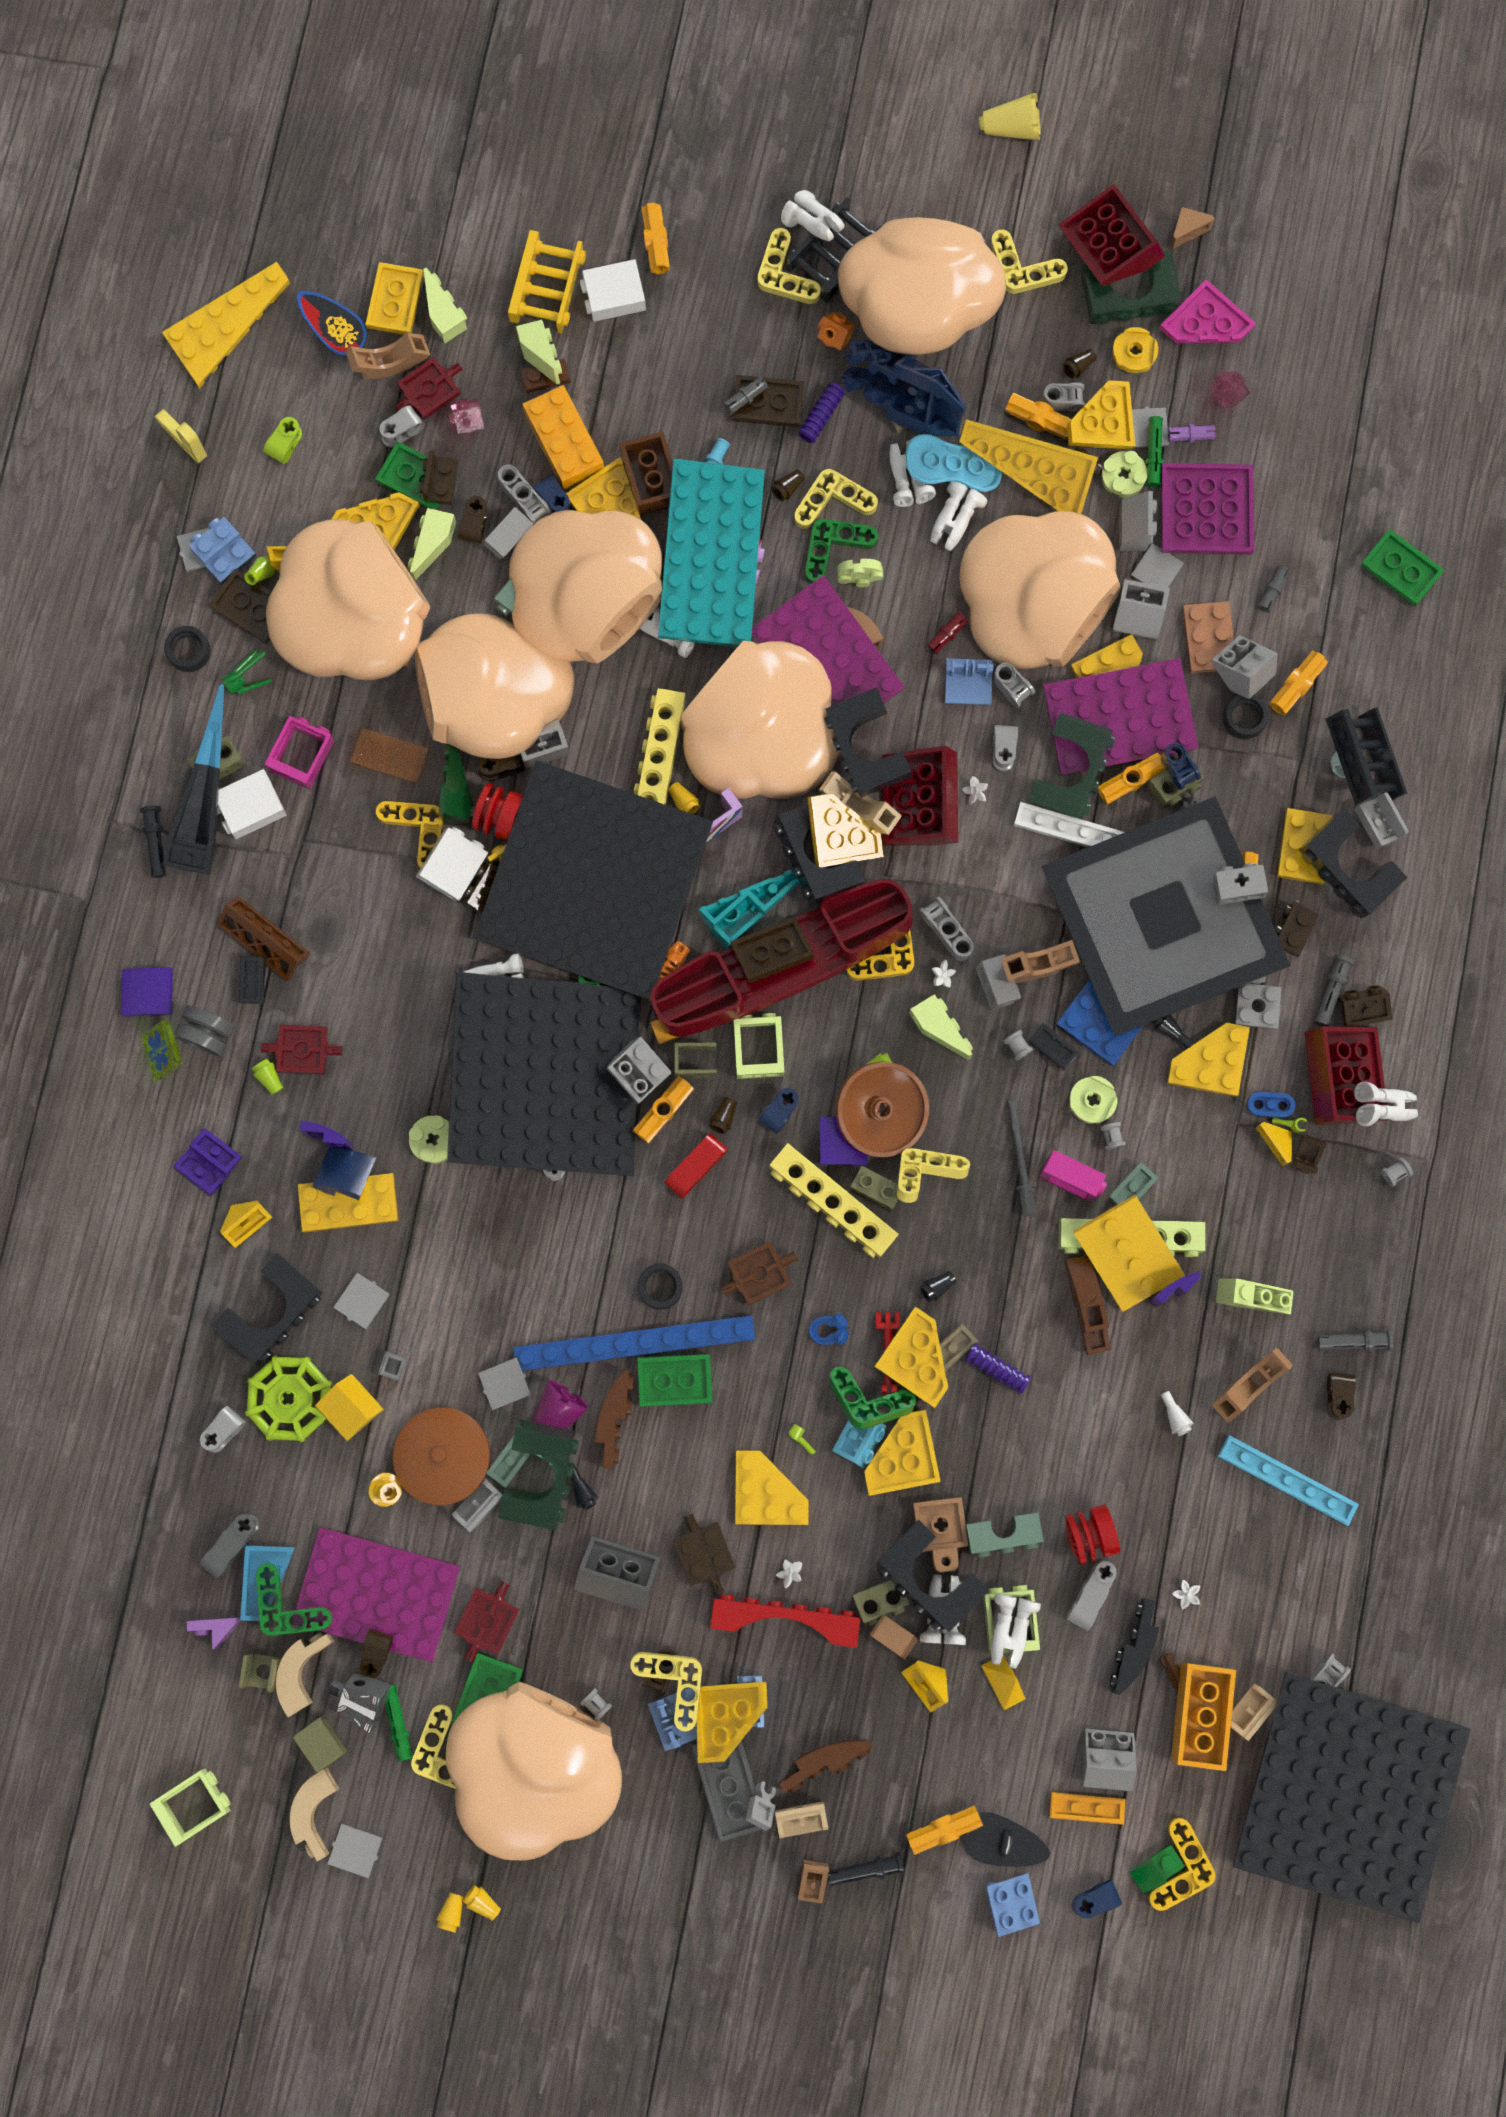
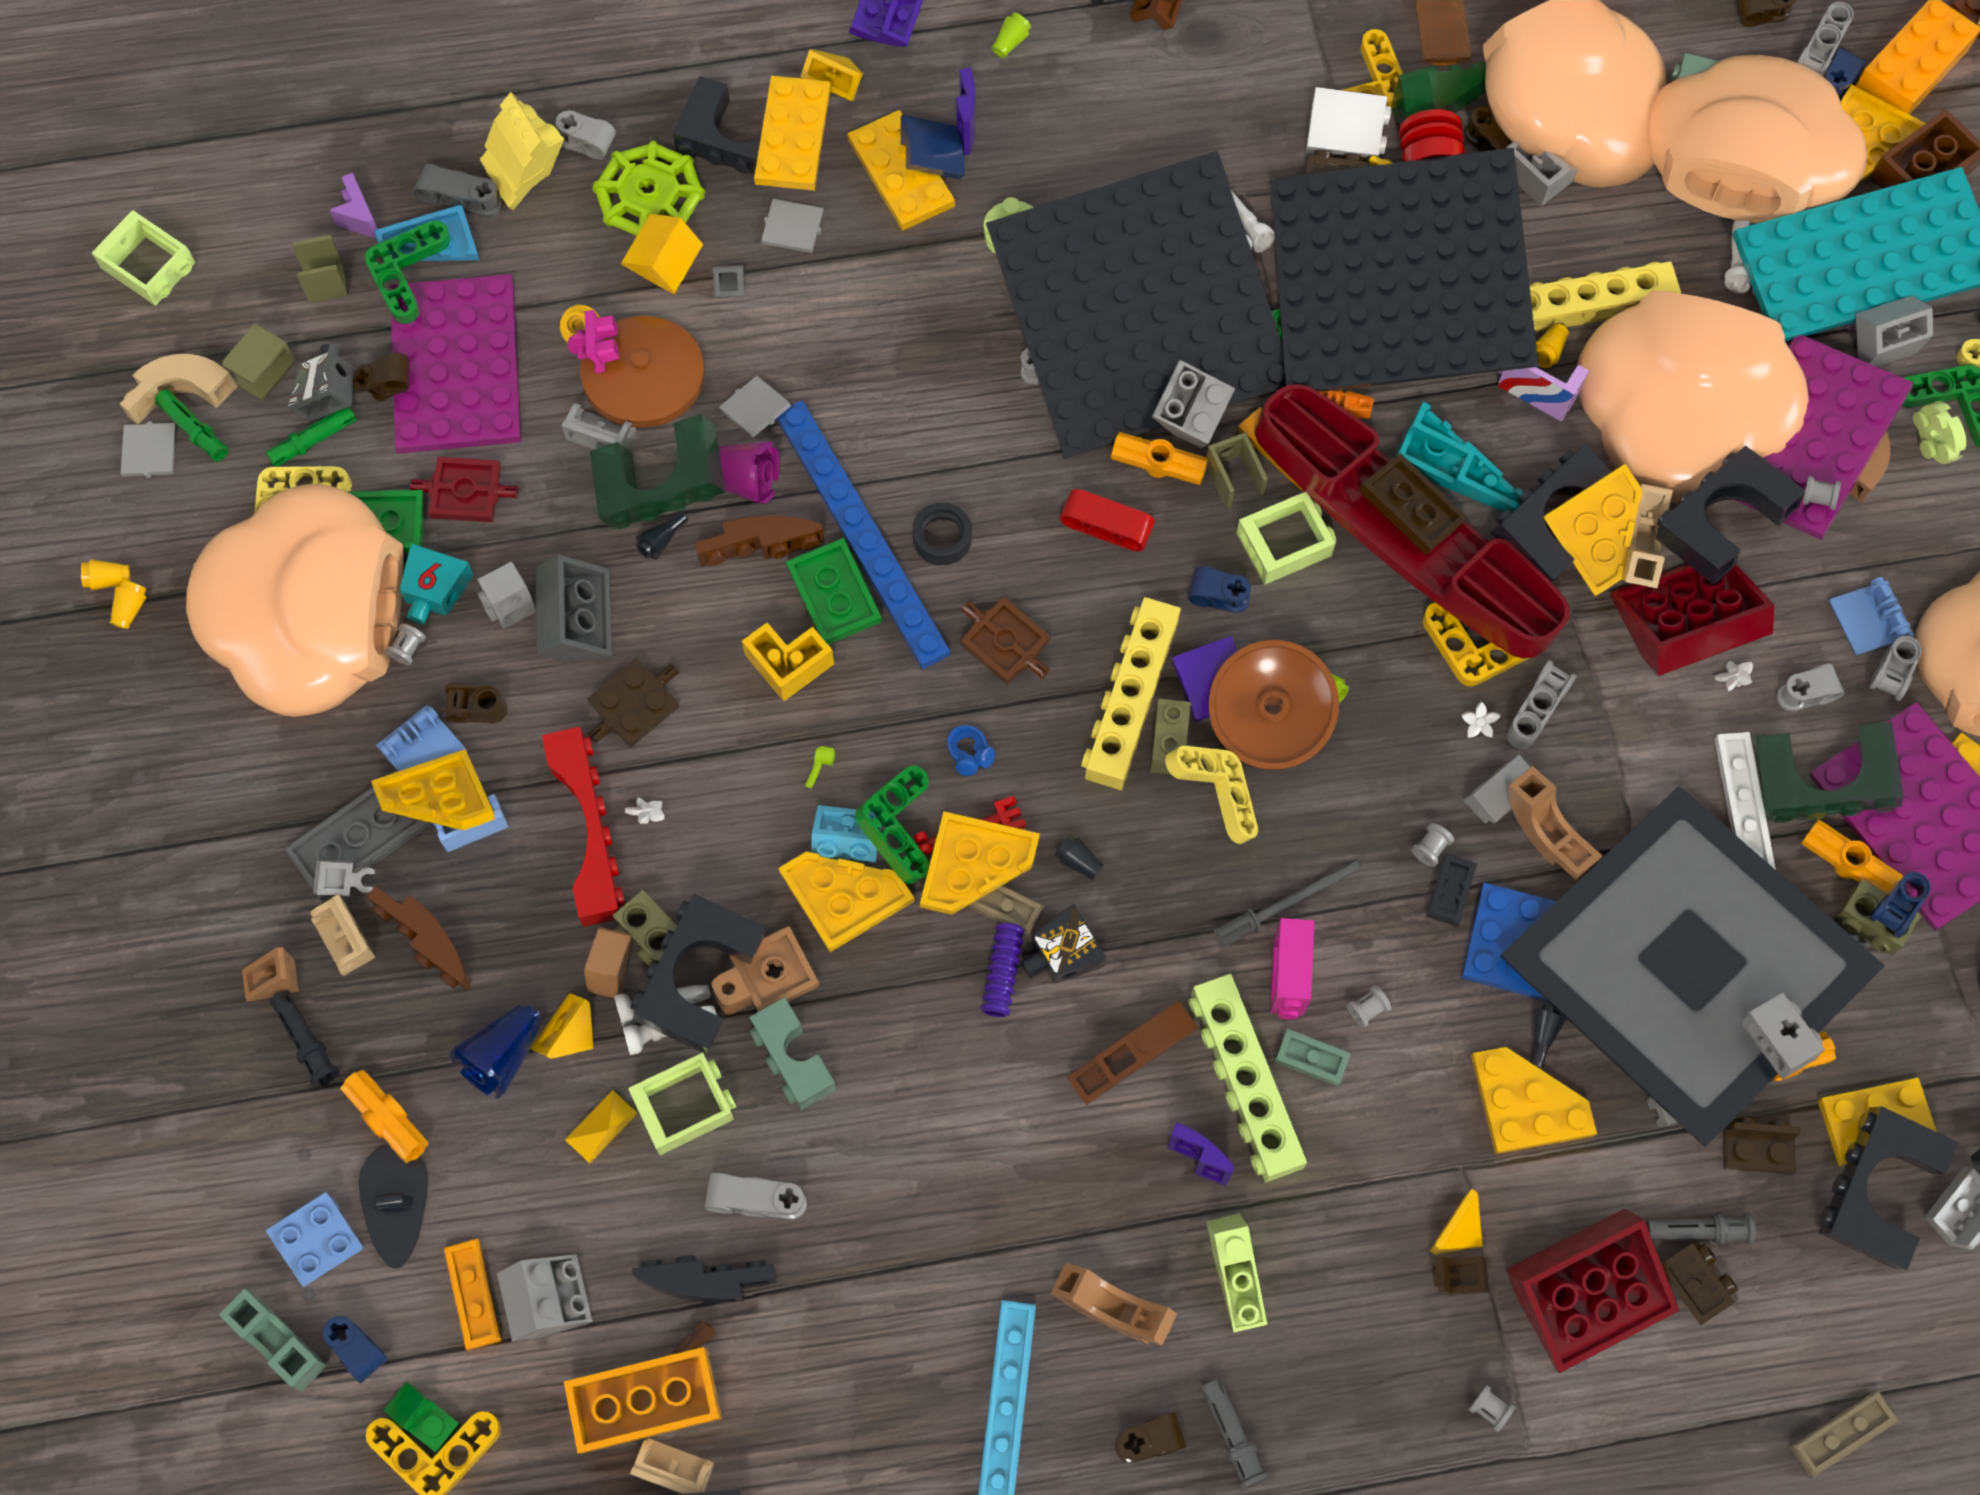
camera: 70 degrees right, 10 degrees down
dark red plate [261,1025,343,1075] -> none
tan arch [276,1632,335,1717] -> none
light grey hinge [483,507,534,559] -> none
sand green plate [486,1434,535,1488] -> none
light yellow beam [630,1652,702,1731] -> none
dark brown cone [709,1097,737,1134] -> none
yellow plate [735,1451,808,1525] -> none
yellowish green slope [909,994,973,1060] -> none
dark red pin [926,612,968,655] -> none
white piece [991,1593,1041,1669] -> none
red wheel [1065,1504,1120,1565] -> none
yellowish green plate [1069,1076,1117,1124] -> none
yellow plate [1073,1195,1185,1312] -> none
white cone [1161,1391,1194,1436] -> none
white plant [1172,1579,1200,1609] -> none
light grey piece [1235,984,1282,1029] -> none
blue plate [1246,1092,1295,1118] -> none
lime hand [1272,1118,1307,1133] -> none
white piece [1354,1082,1418,1126] -> none
none -> green pin [154,389,229,462]
none -> sand green arch [219,1288,327,1392]
none -> teal torso [400,544,474,625]
none -> clear blue cone [449,1005,543,1099]
none -> light grey brick [477,561,536,630]
none -> light yellow slope [480,92,564,210]
none -> dark pink hips [568,310,619,374]
none -> yellow brick [742,623,834,702]
none -> yellow plate [754,76,831,191]
none -> torso [1021,904,1106,983]
none -> dark tan tile [1789,1390,1899,1478]
none -> light grey bush [1803,476,1841,510]
none -> light grey slope [1856,296,1933,367]

